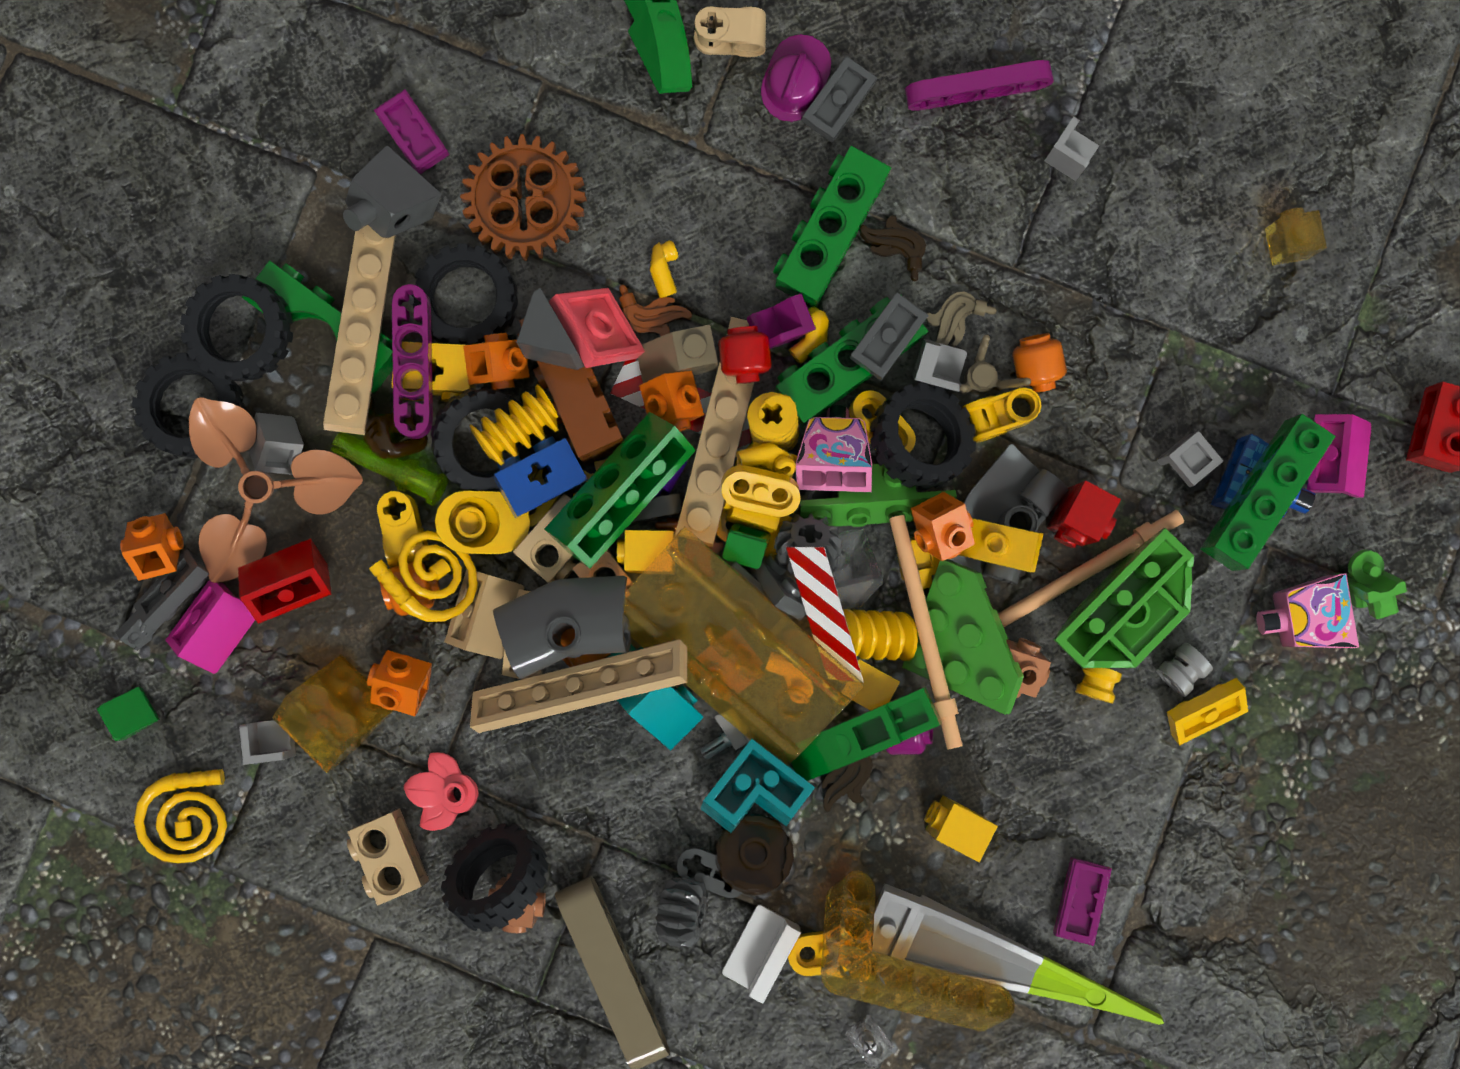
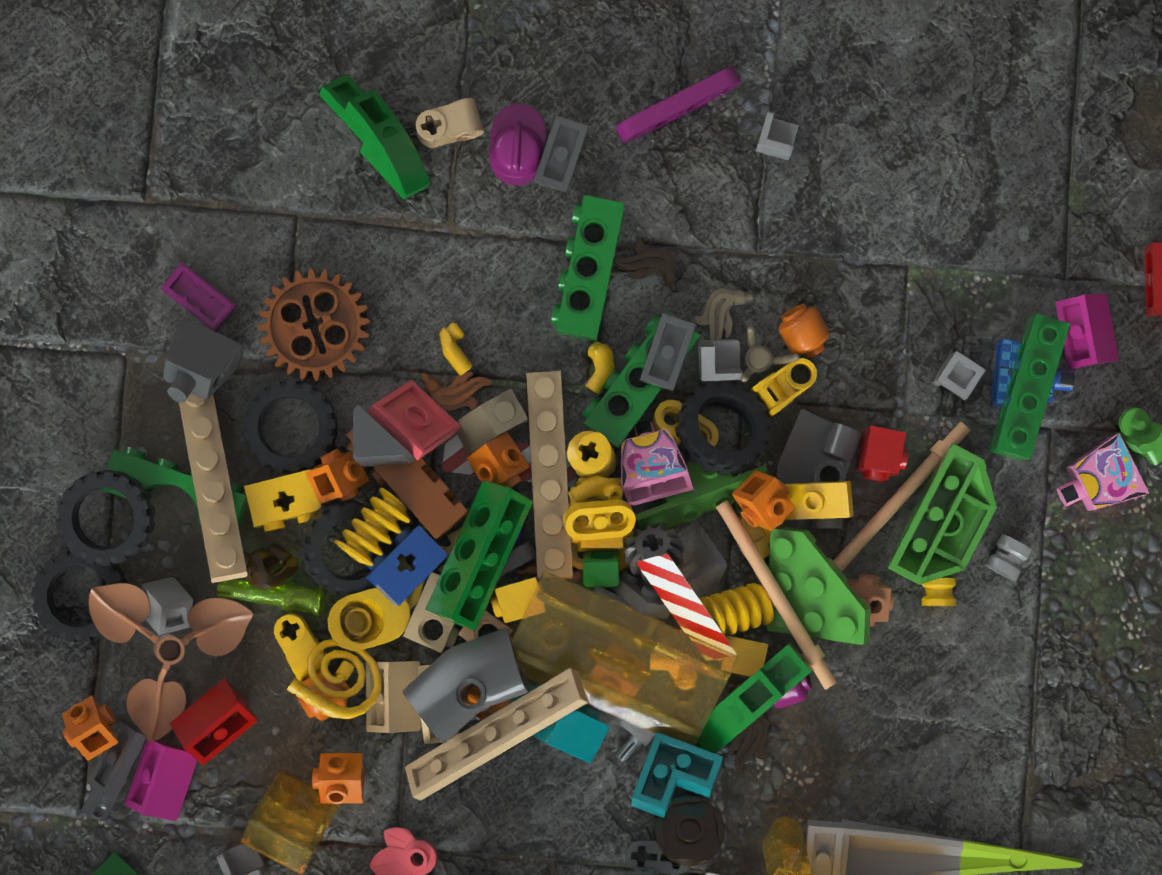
camera: 15 degrees left, 0 degrees up
magenta beam [392,284,433,439] -> none
red head [718,326,772,384] -> none
magenta panel [747,294,816,349] -> none
yellow brick [924,795,998,863] -> none
magenta plate [1053,857,1112,946] -> none
yellow plate [1167,677,1248,746] -> none
clear yellow brick [1265,208,1327,266] -> none

